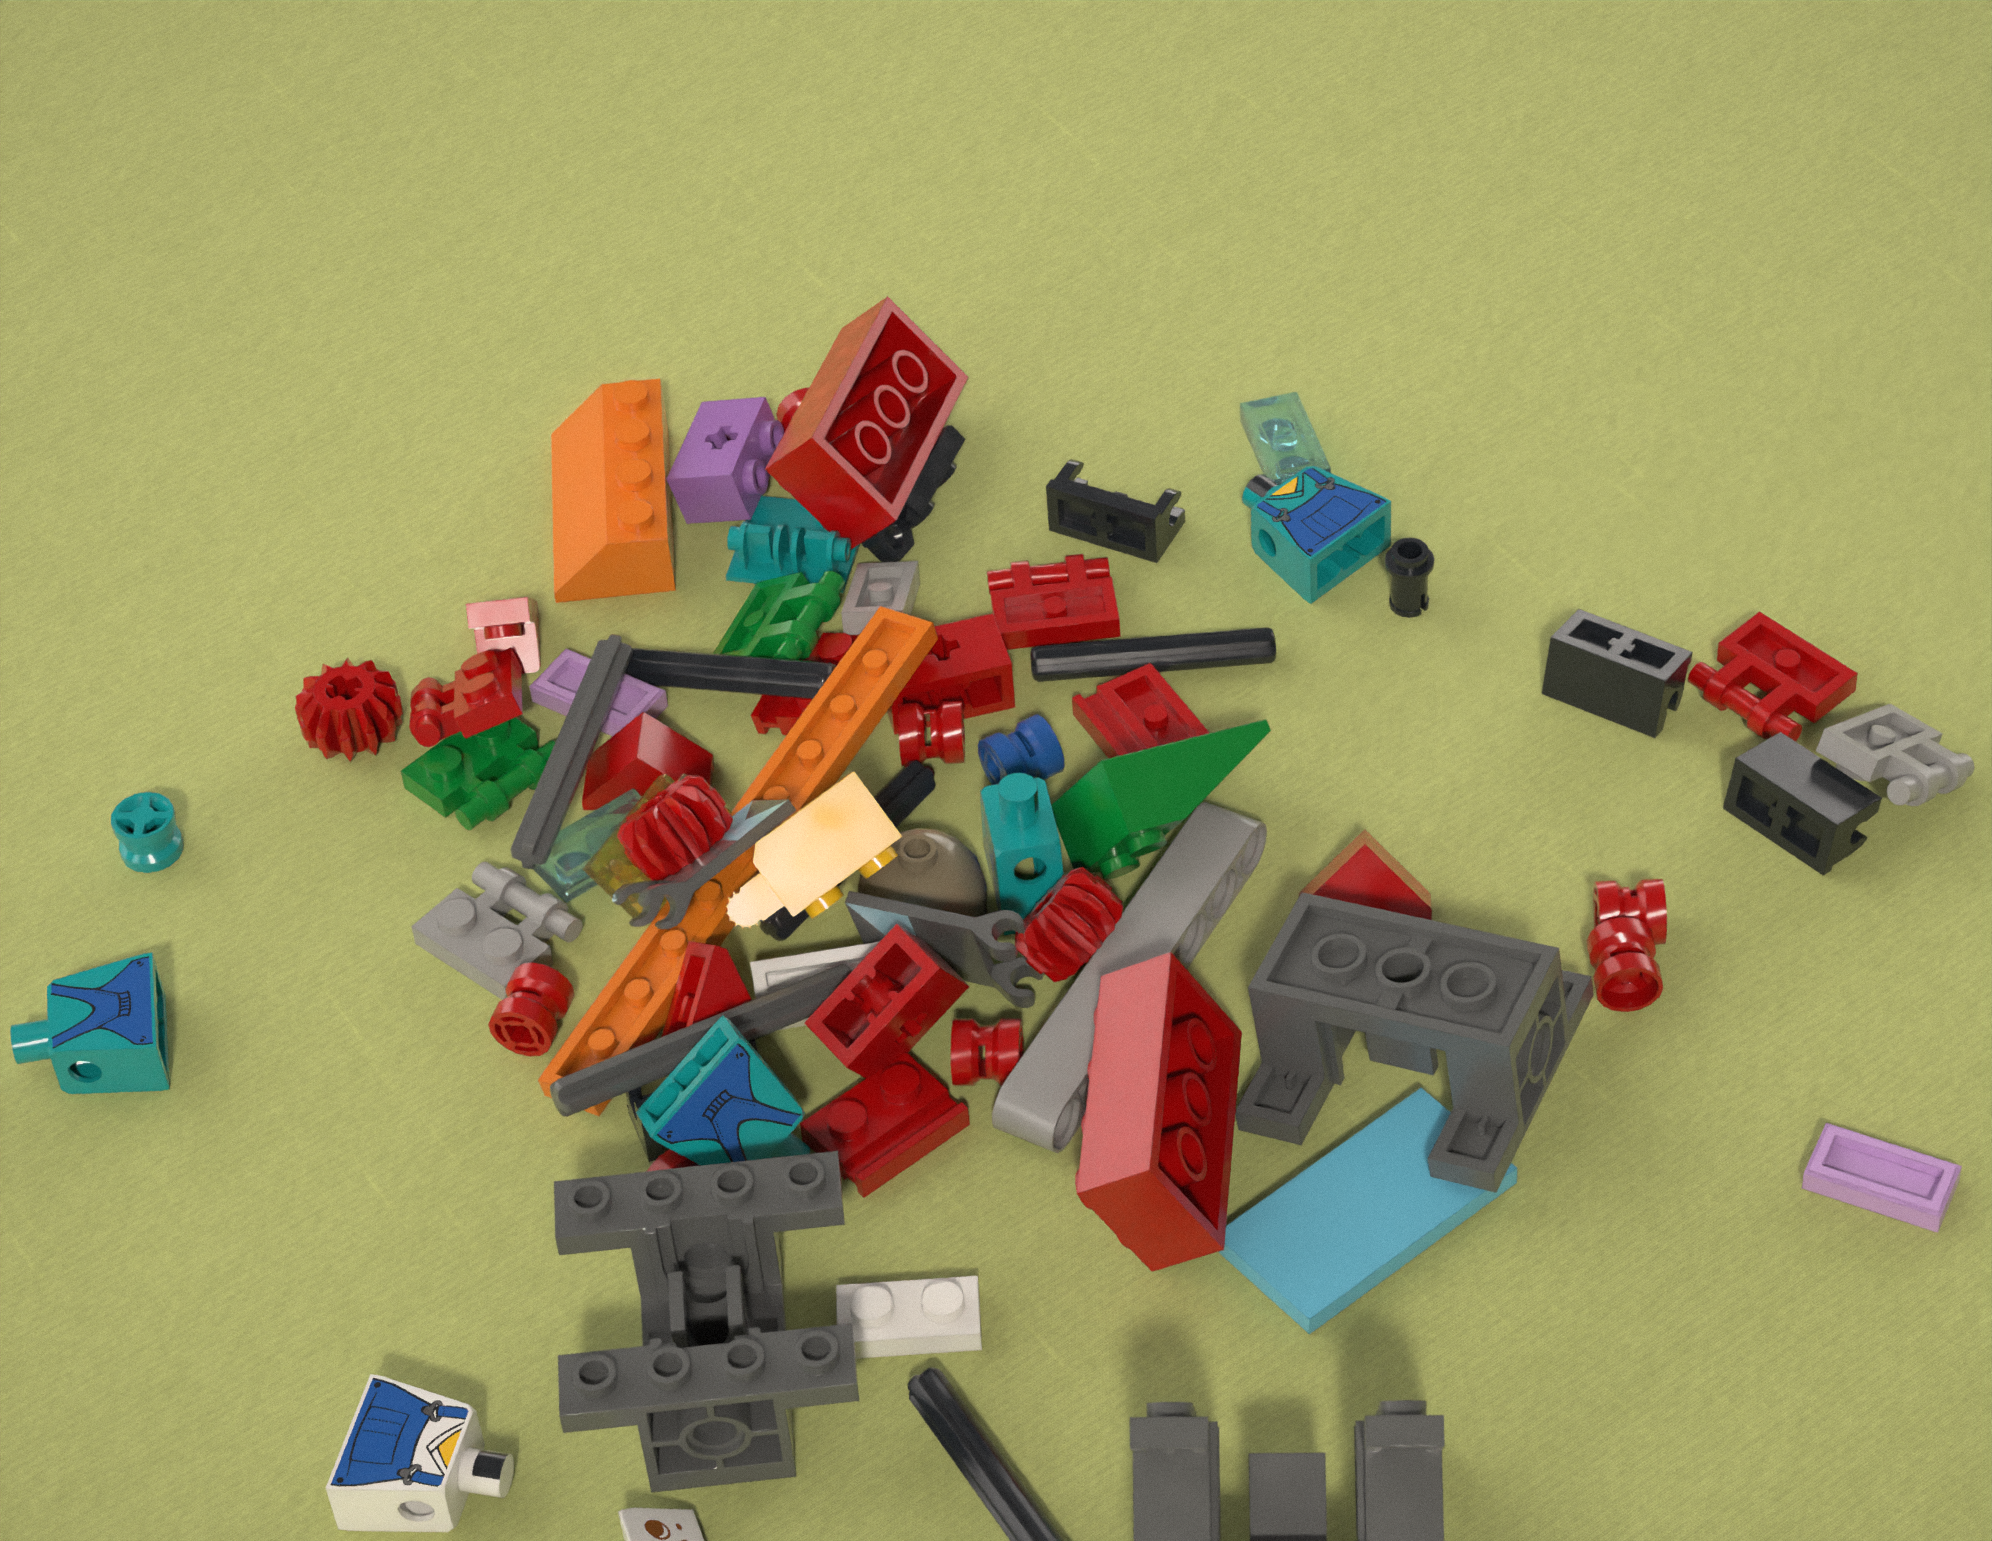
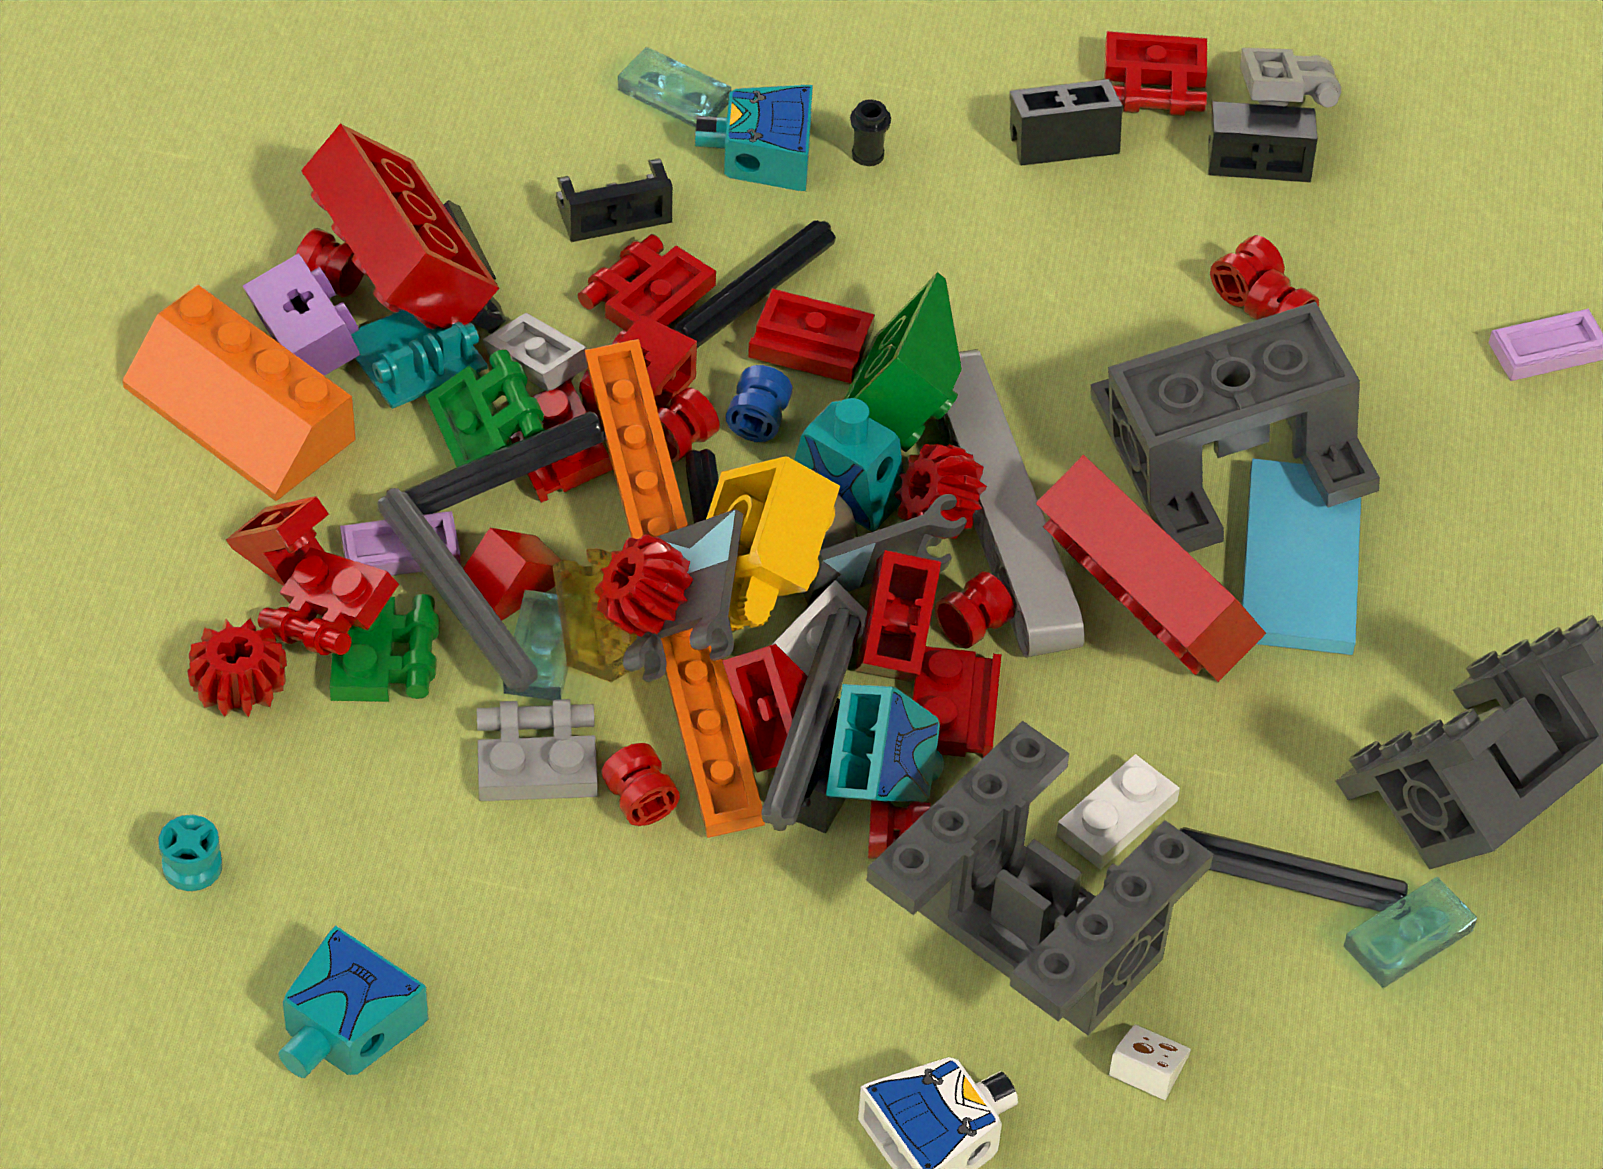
camera: 50 degrees left, 5 degrees up
red slope [1299,829,1432,920] -> none

